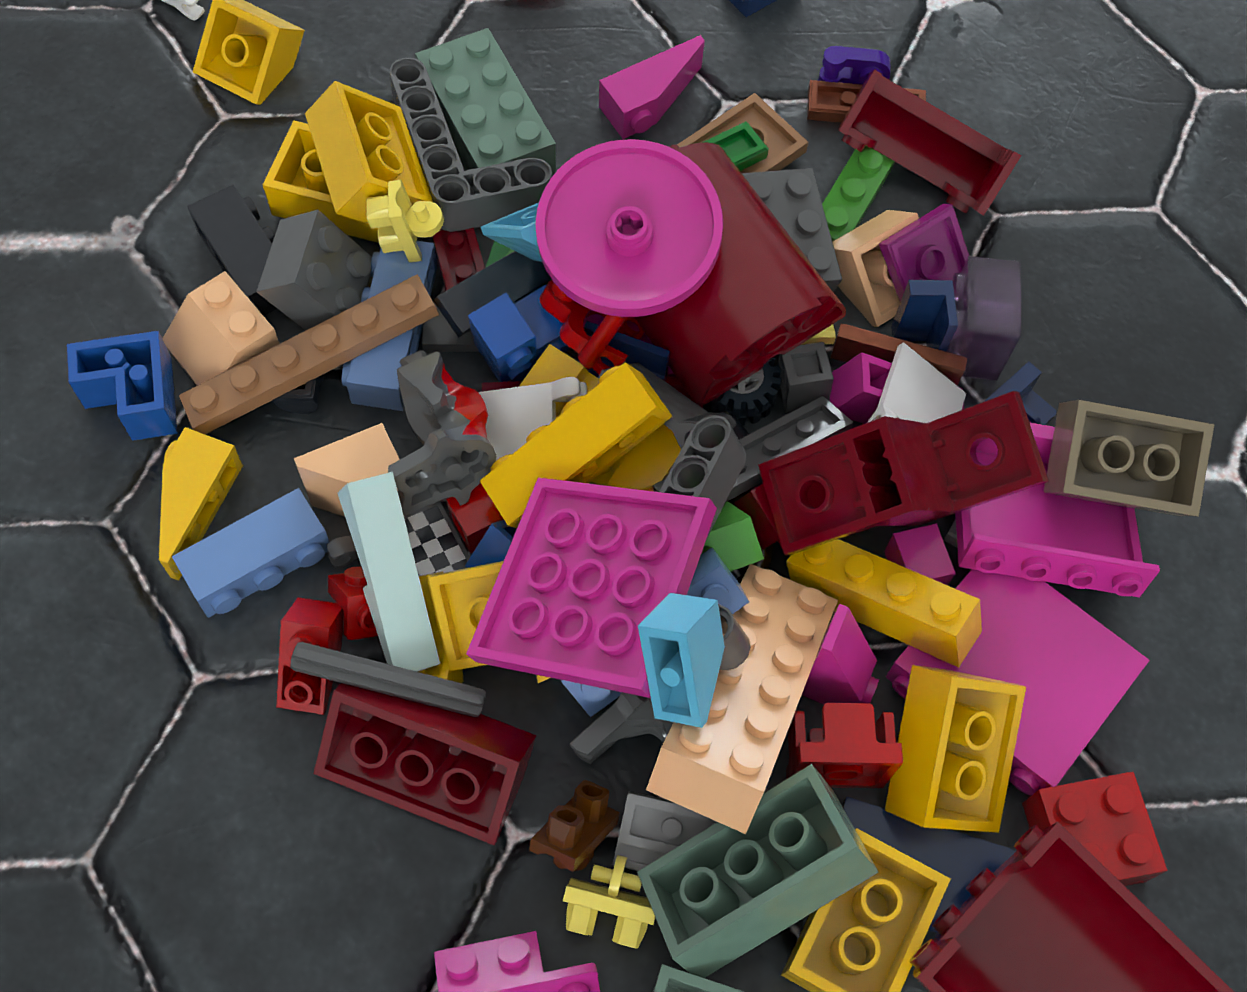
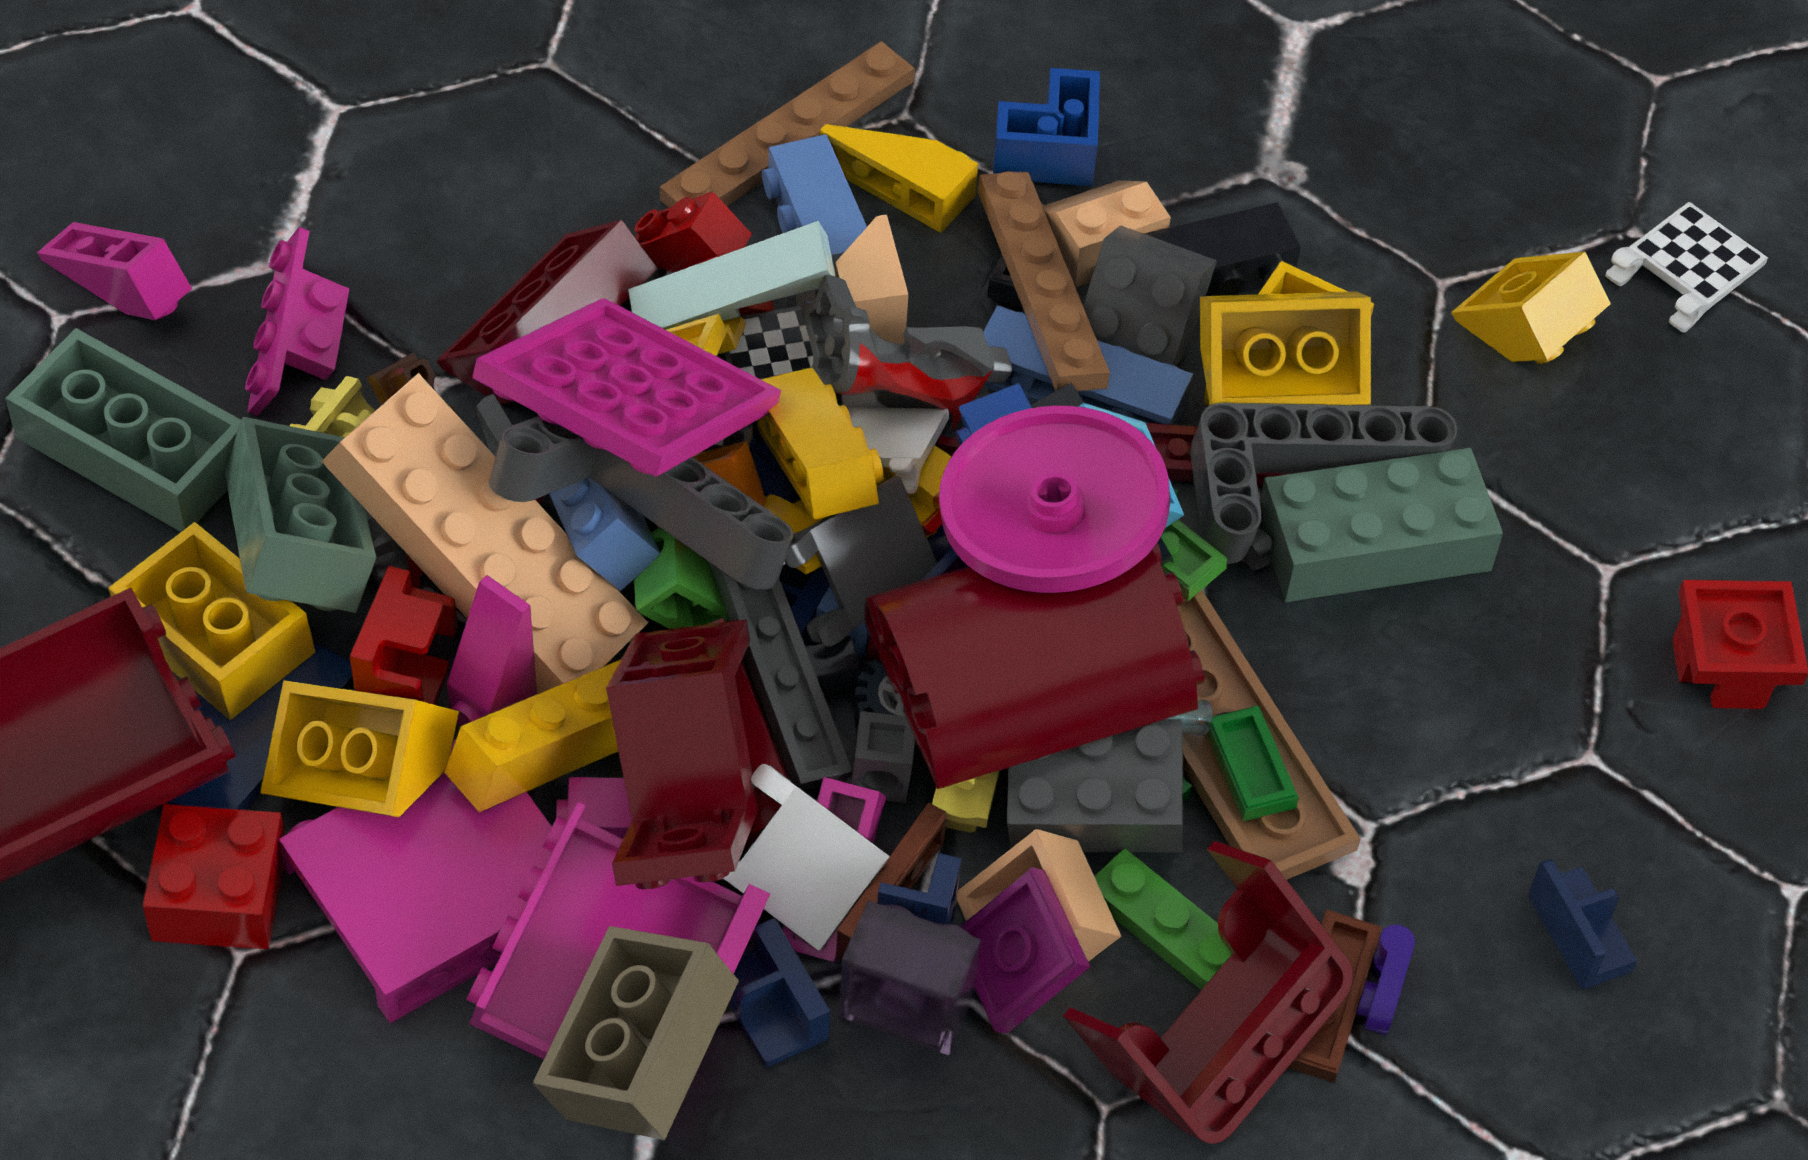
camera: 105 degrees right, 10 degrees down
dark grey axle [291,642,486,717] -> none
light yellow hips [367,180,444,263] -> none
dark pink slope [599,35,705,139] -> none
medium azure slope [638,593,725,728] -> none
none -> medium nougat plate [660,41,915,207]

